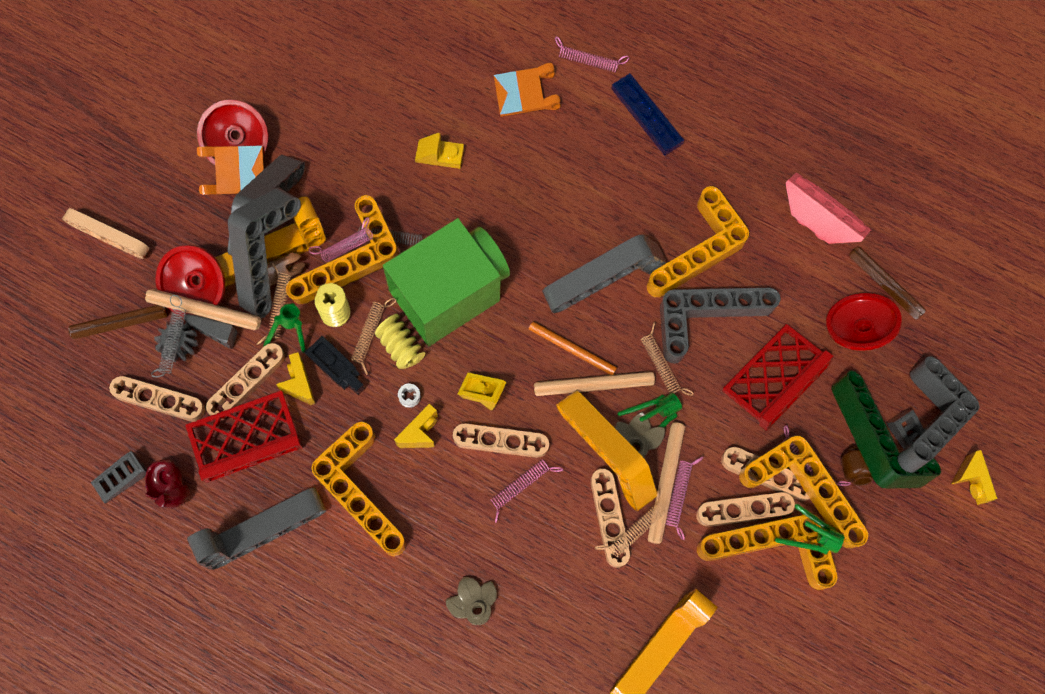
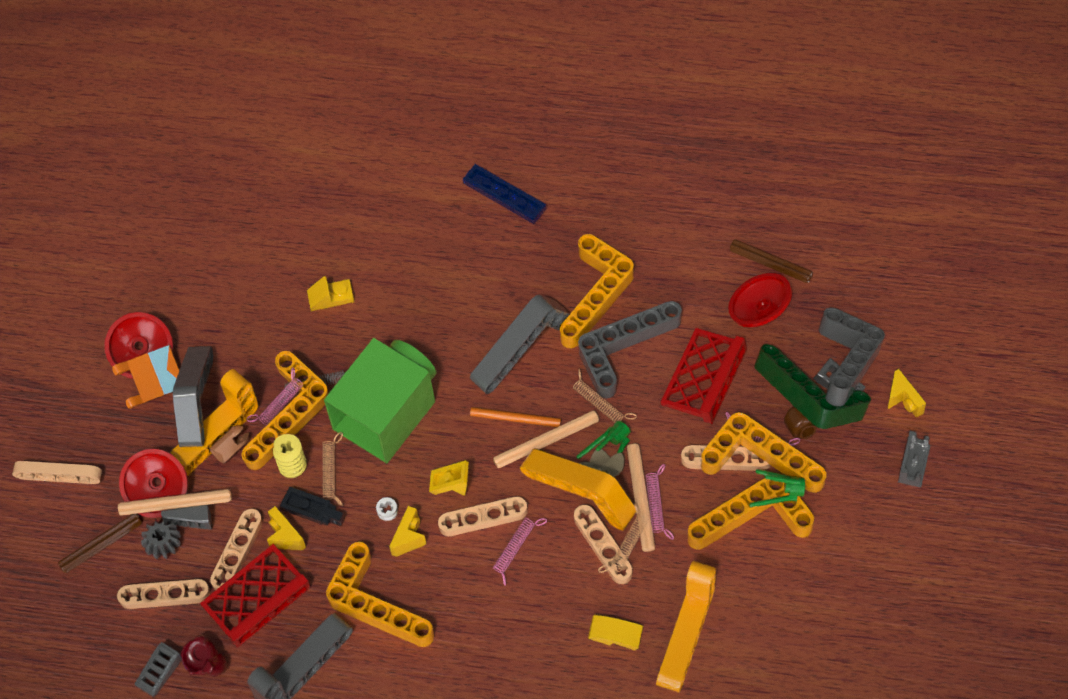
camera: 10 degrees left, 10 degrees down
light grey piece [151,295,186,377] -> none
dark grey beam [228,188,301,318] -> none
light nougat piece [257,262,291,345] -> none
green plant [263,303,306,352] -> none
light yellow piece [375,314,425,369] -> none
dark tan plate [446,577,497,625] -> none
orange flag [494,63,560,117] -> none
bright pink piece [555,37,629,72] -> none
light nougat beam [696,492,795,527] -> none
coral wedge [786,172,871,244] -> none
none -> yellow slope [588,615,643,650]
none -> dark grey hinge [898,431,931,488]

